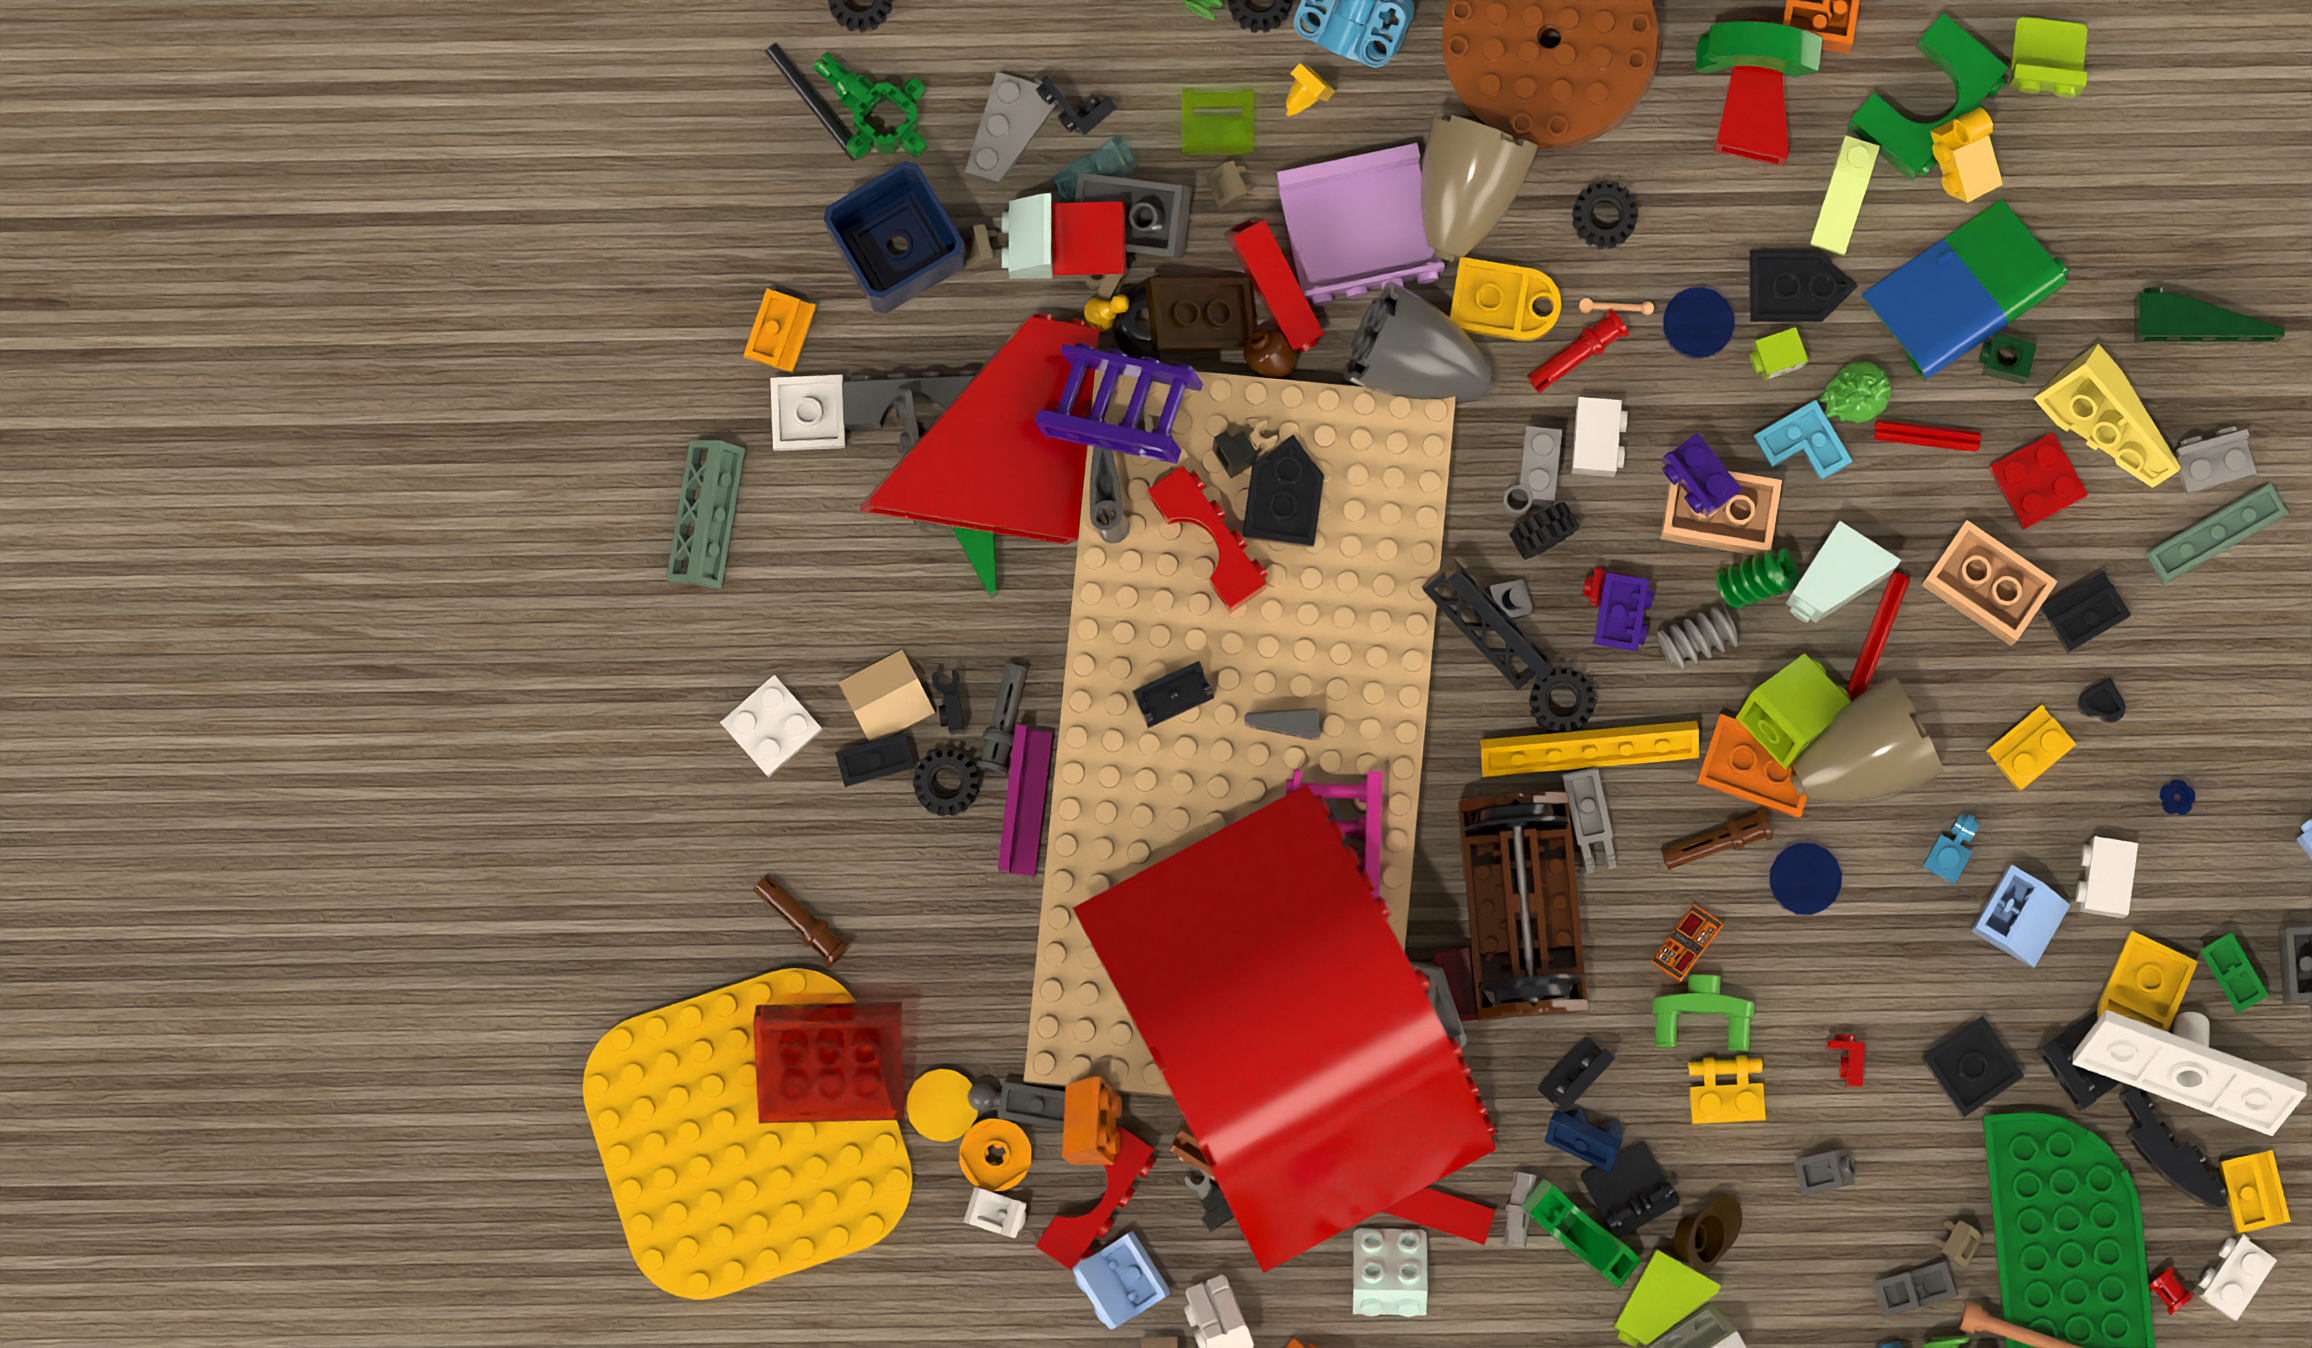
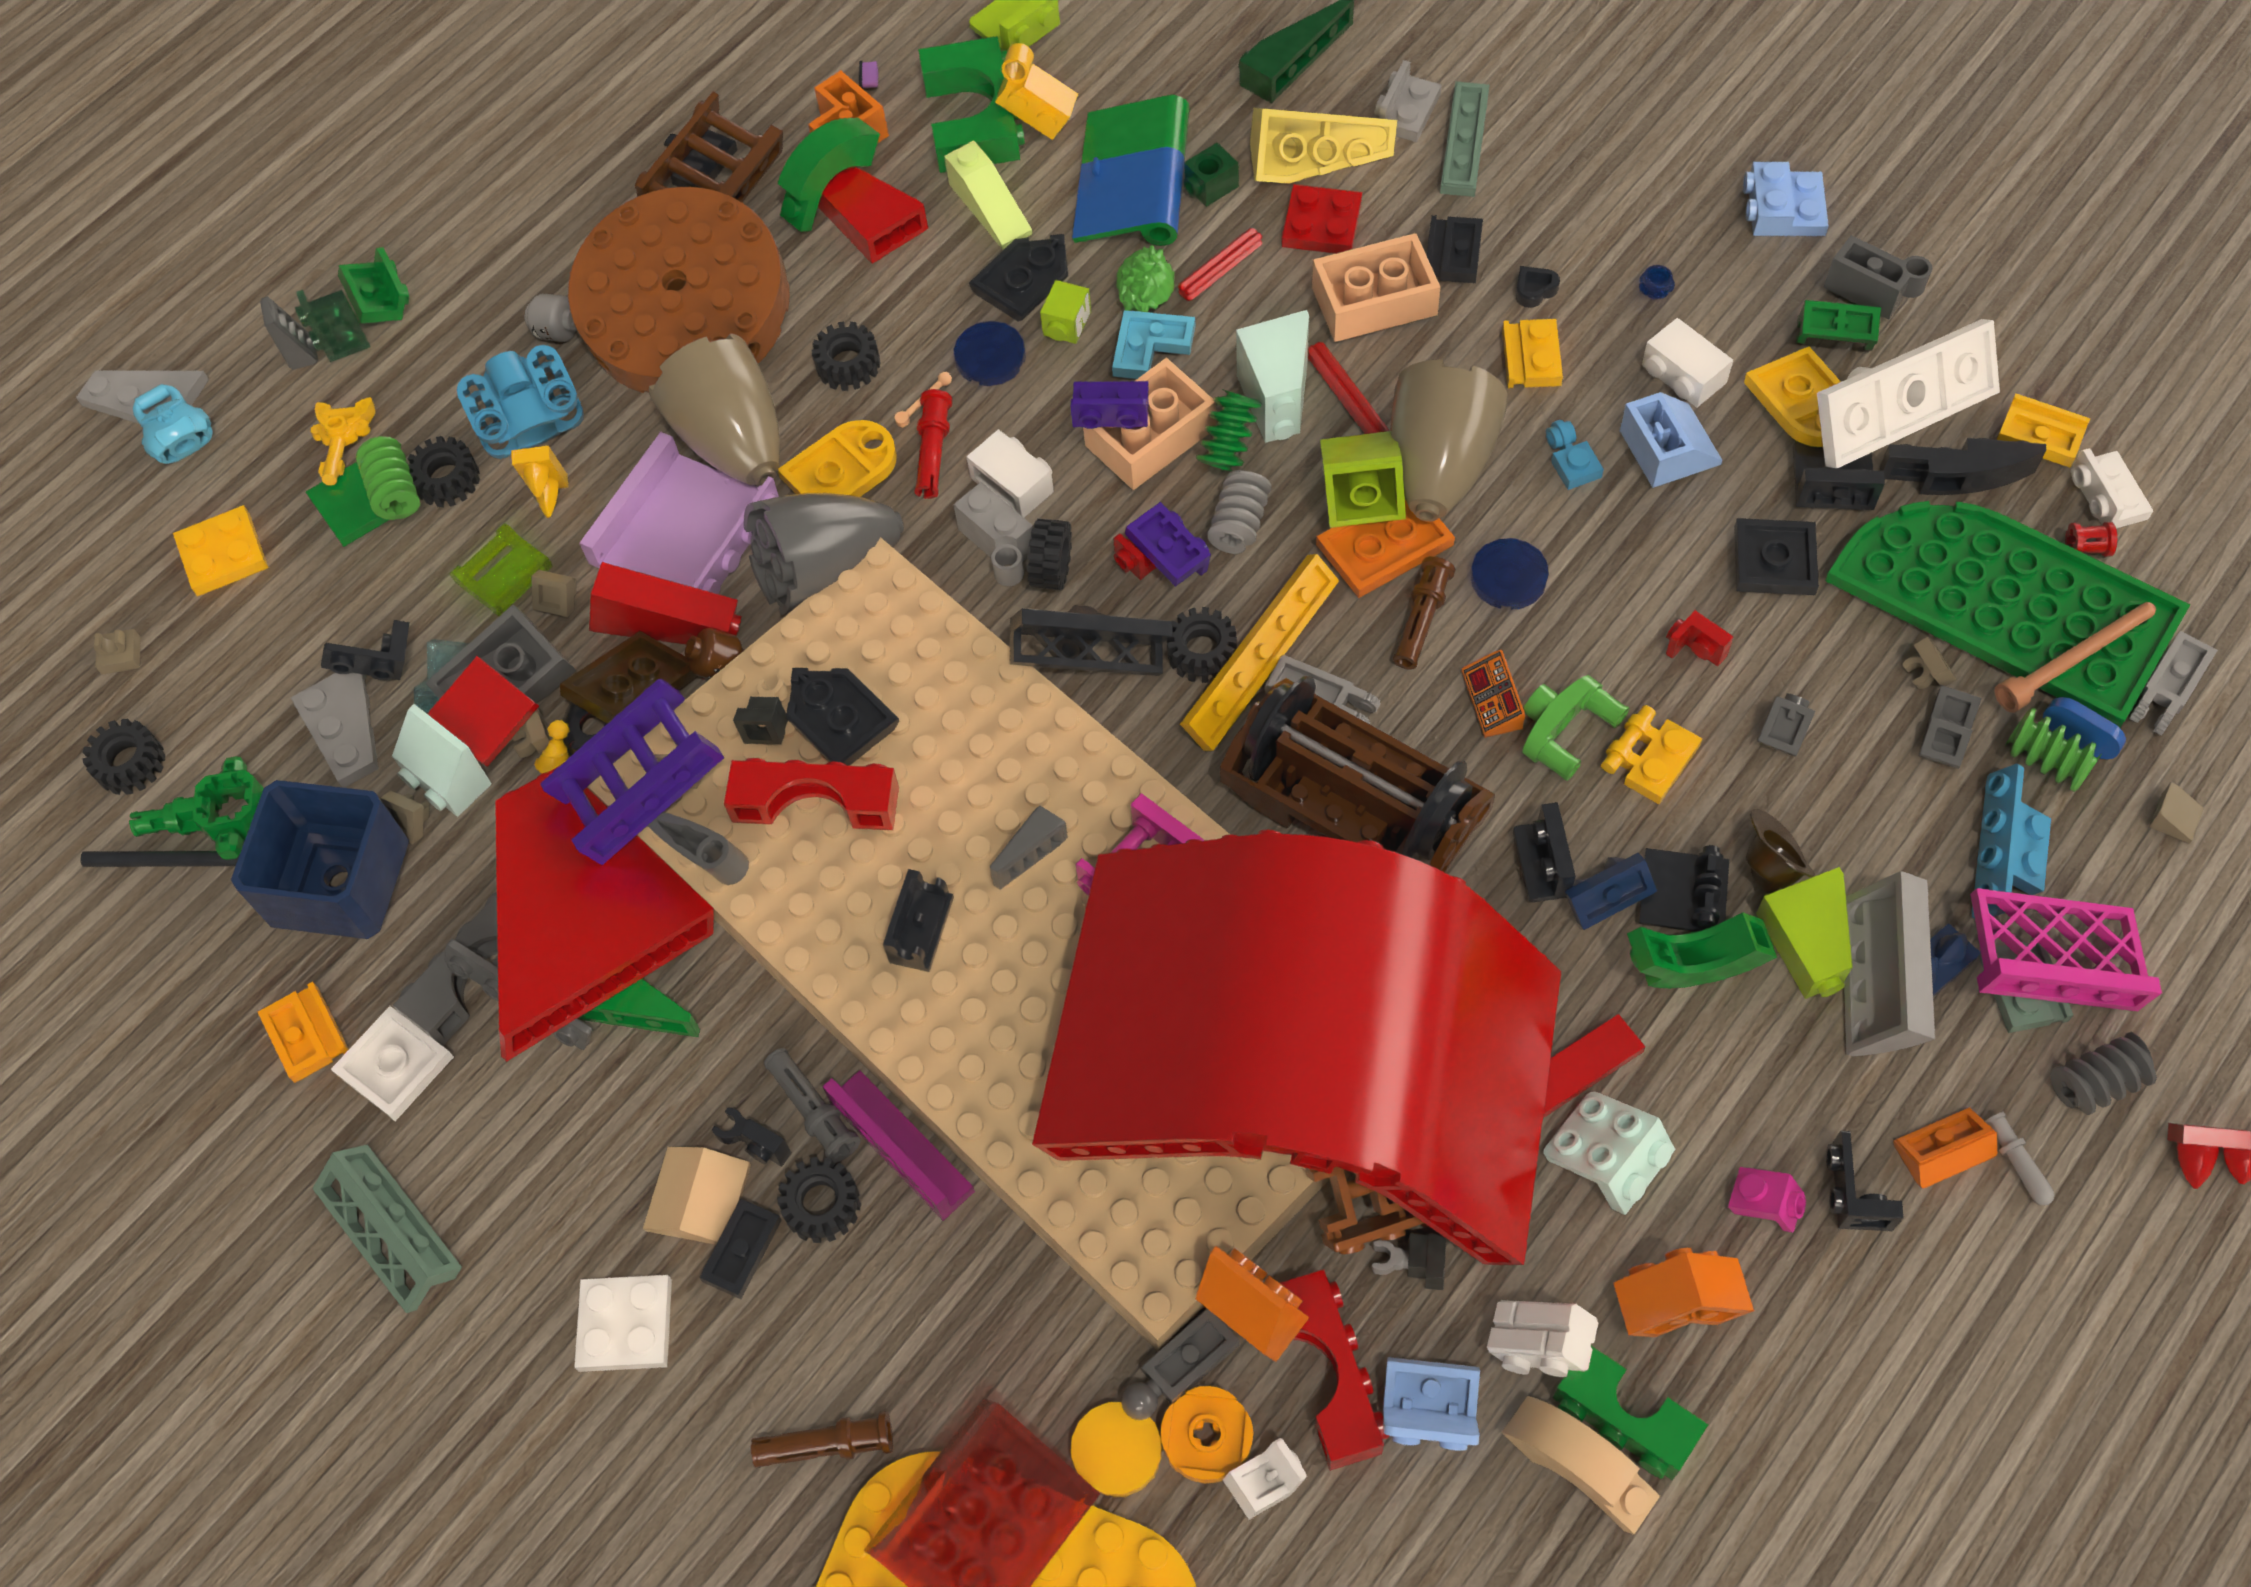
camera: 50 degrees left, 20 degrees down
light grey pin [1502,1172,1537,1248] -> none

